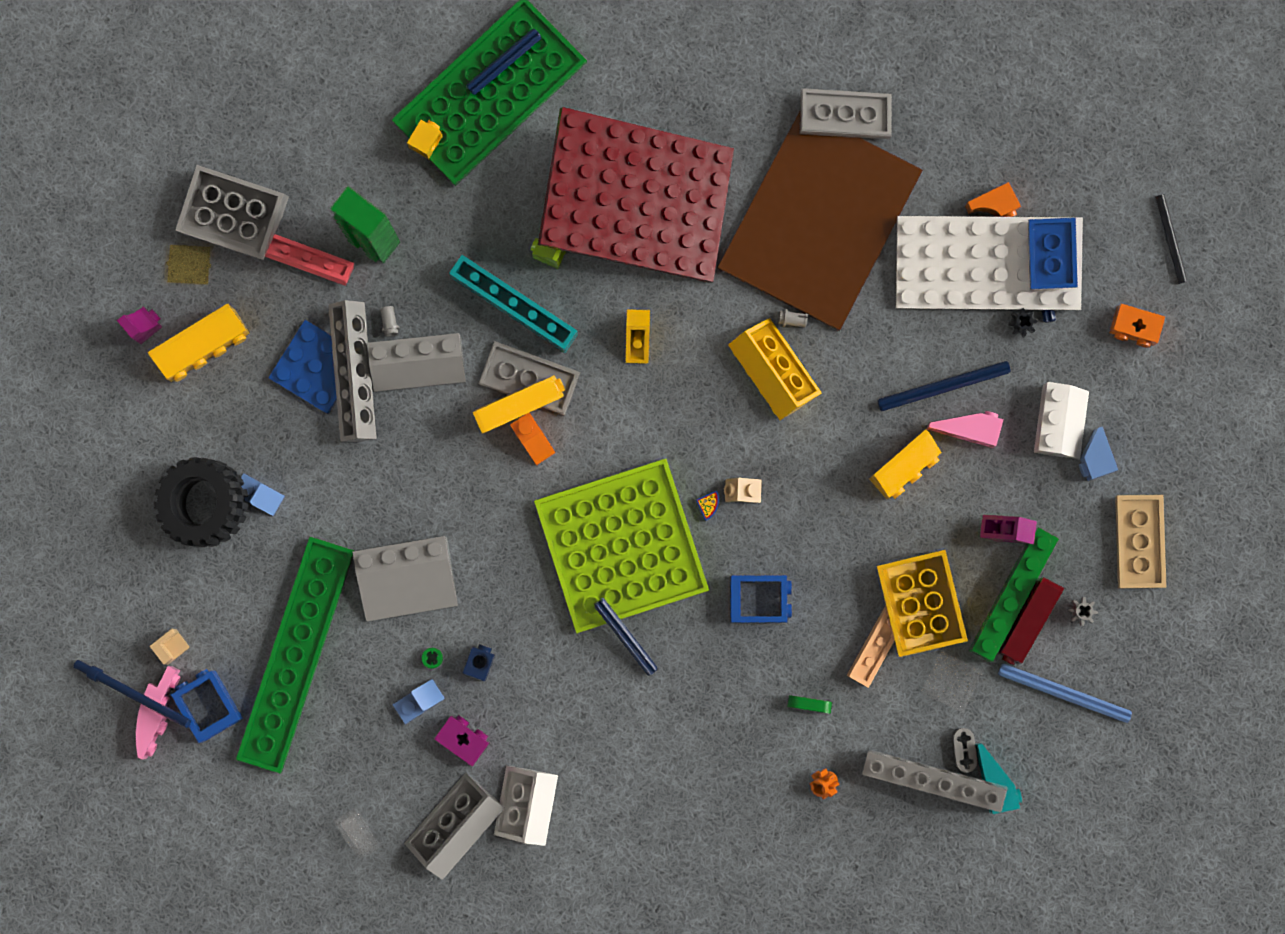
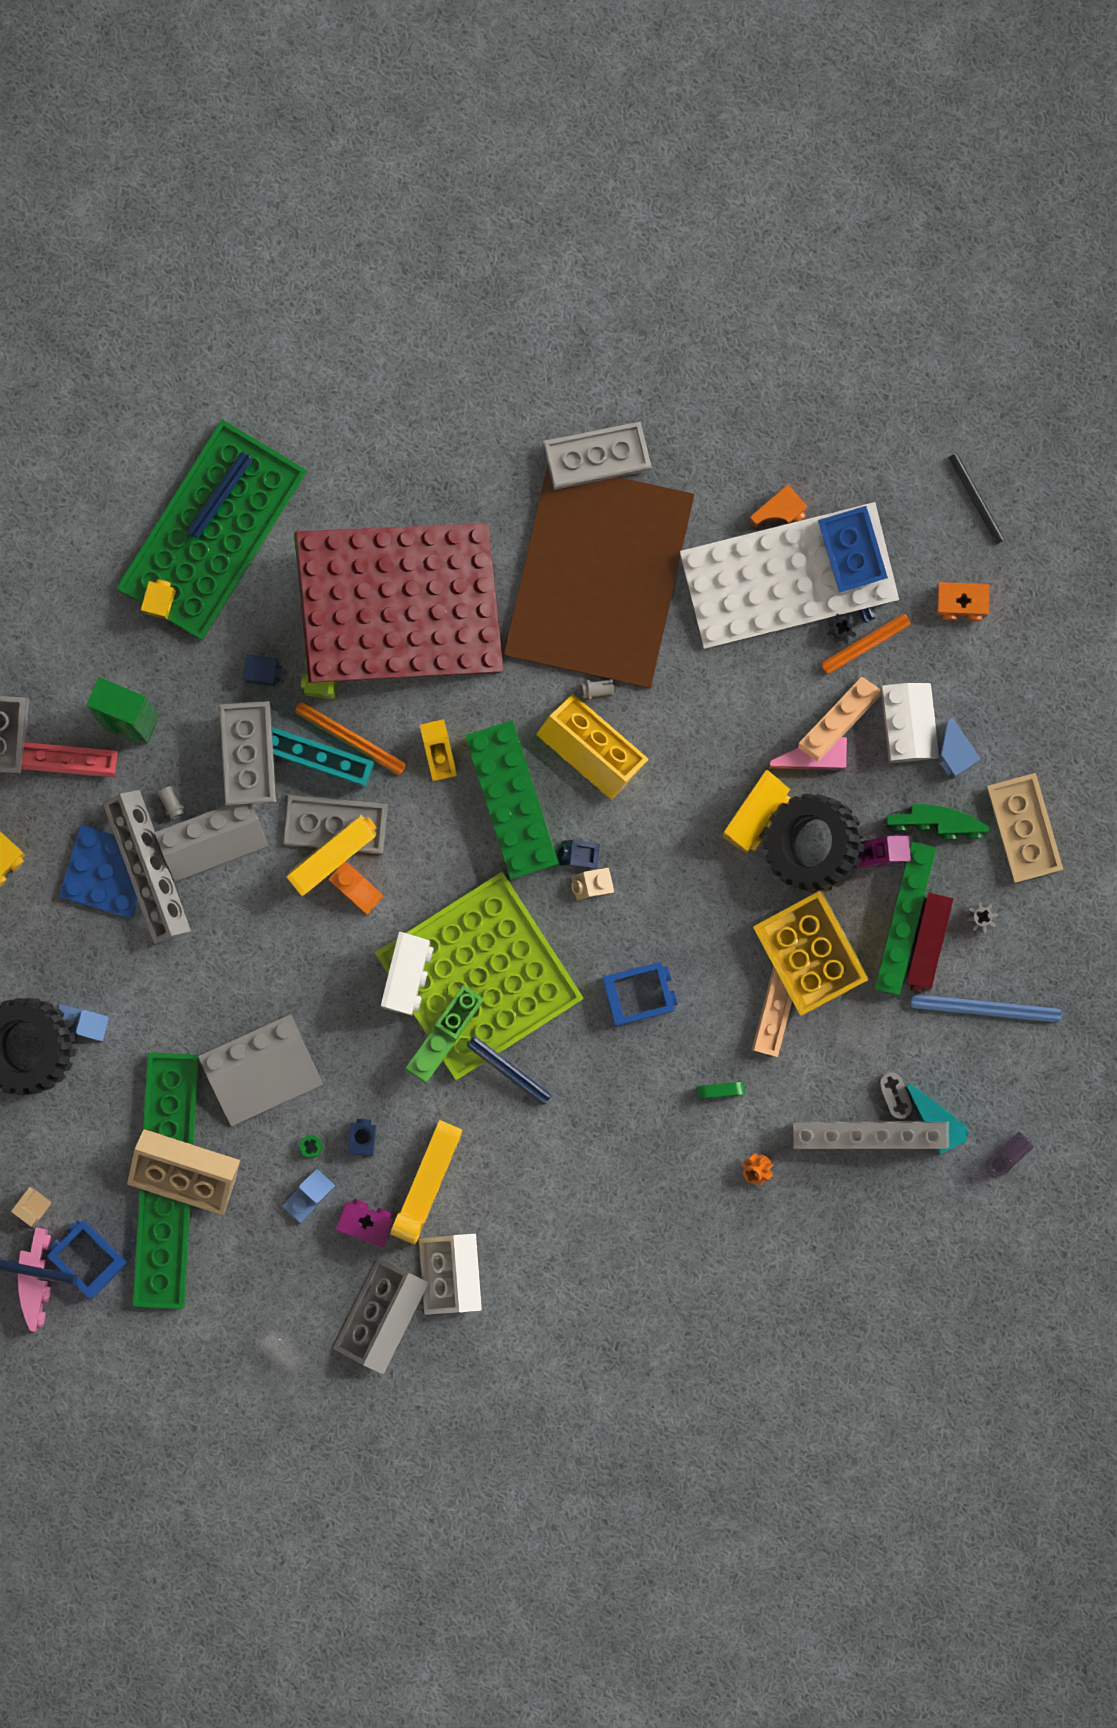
camera: 10 degrees left, 0 degrees up
tile [696,490,719,521] -> none
dark blue axle [878,361,1011,411] -> none
none -> tan slope [127,1129,240,1216]
none -> light grey tile [219,701,276,806]
none -> dark blue brick [244,654,282,686]
none -> orange axle [295,702,406,775]
none -> white slope [381,932,434,1016]
none -> yellow beam [390,1120,463,1245]
none -> bright green slope [405,985,484,1084]
none -> green brick [465,720,559,881]
none -> dark blue bracket [558,840,600,869]
none -> black tyre [763,793,865,892]
none -> light nougat plate [798,677,882,762]
none -> orange axle [821,614,911,674]
none -> green slope [886,804,989,840]
none -> clear purple piece [985,1131,1034,1178]

